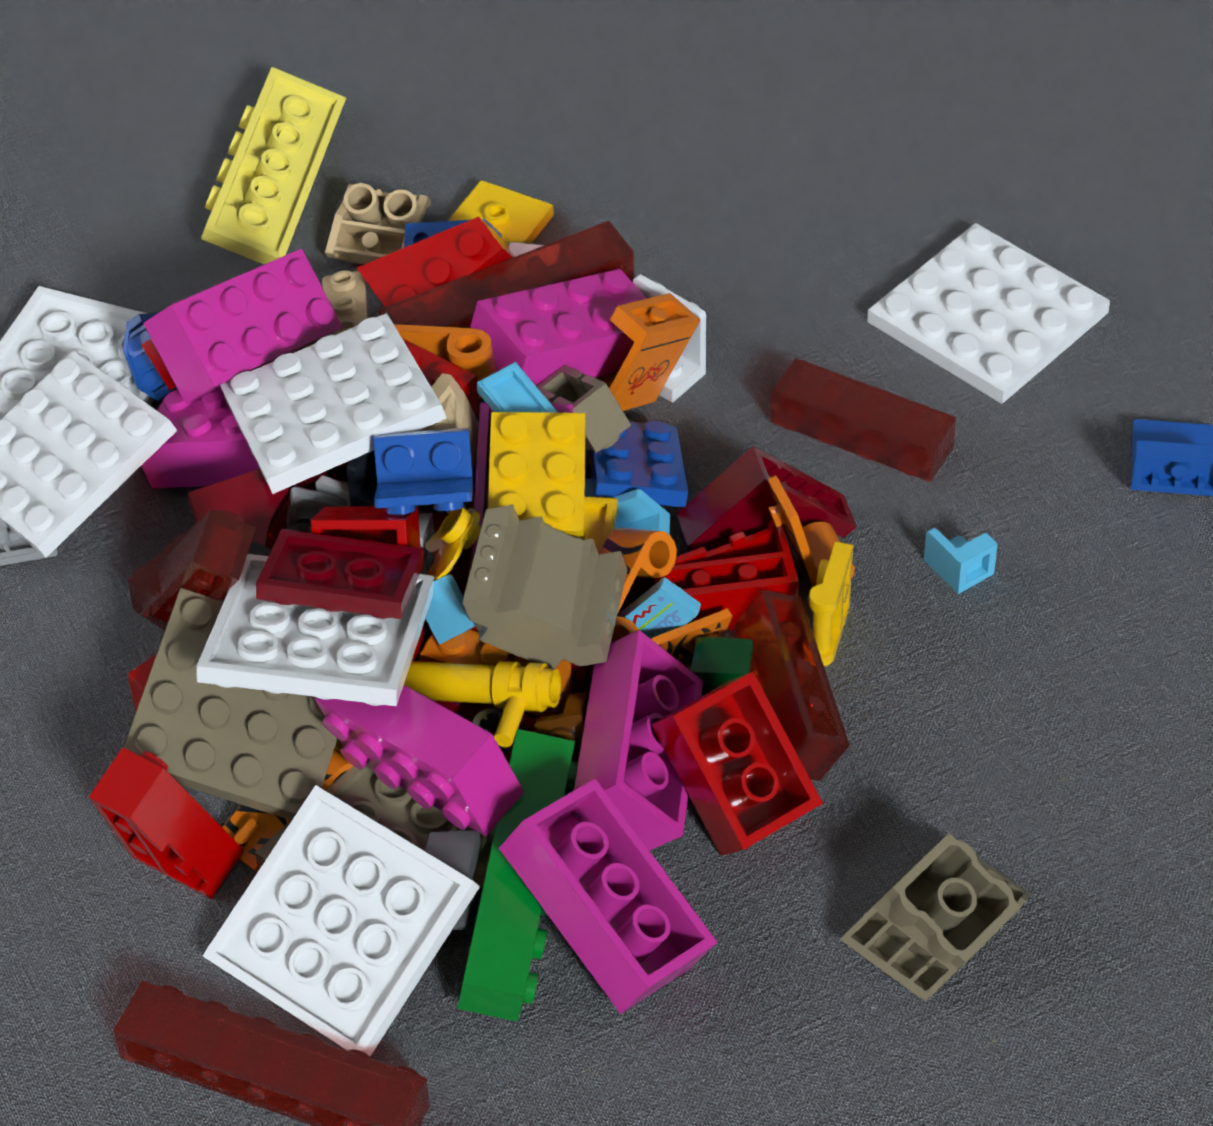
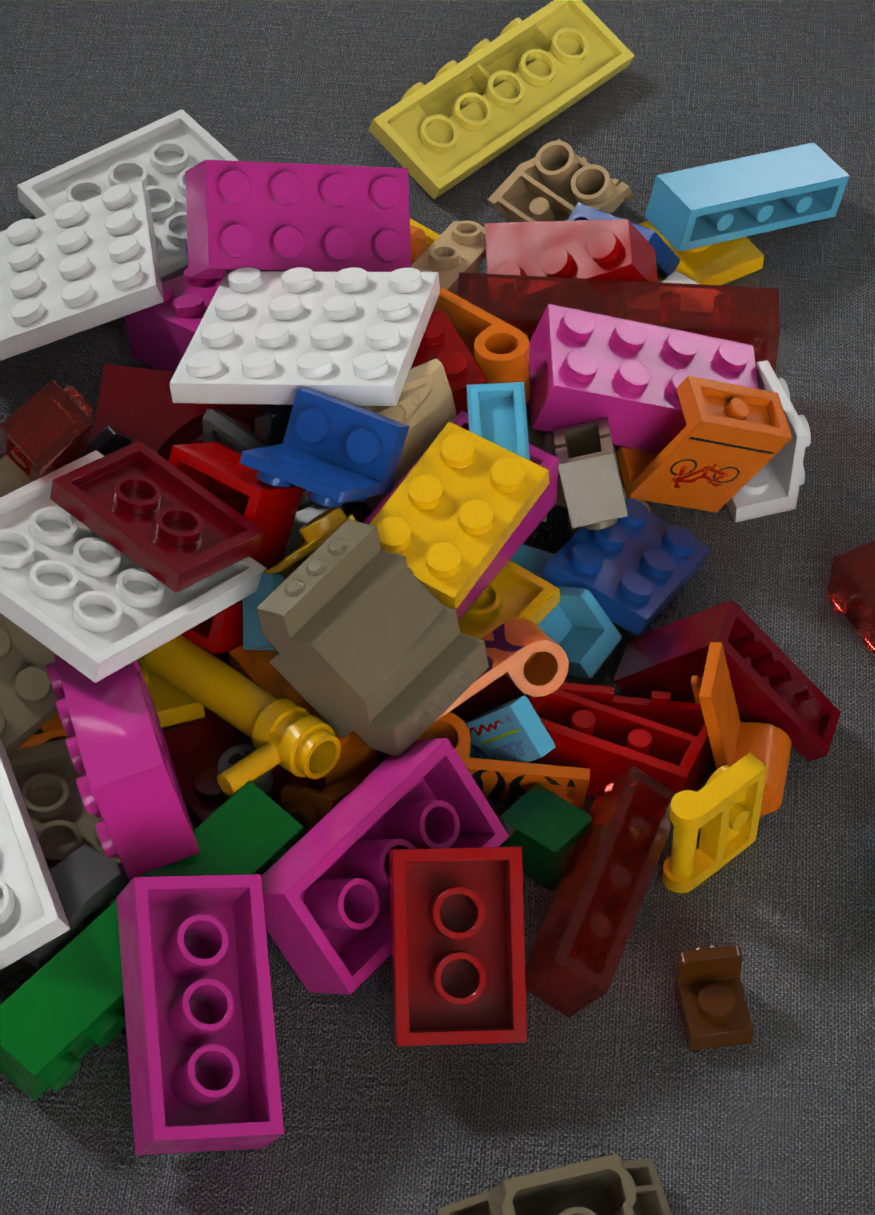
camera: 30 degrees right, 0 degrees up
none -> medium azure brick [645,142,849,252]
none -> reddish brown bracket [674,945,754,1051]

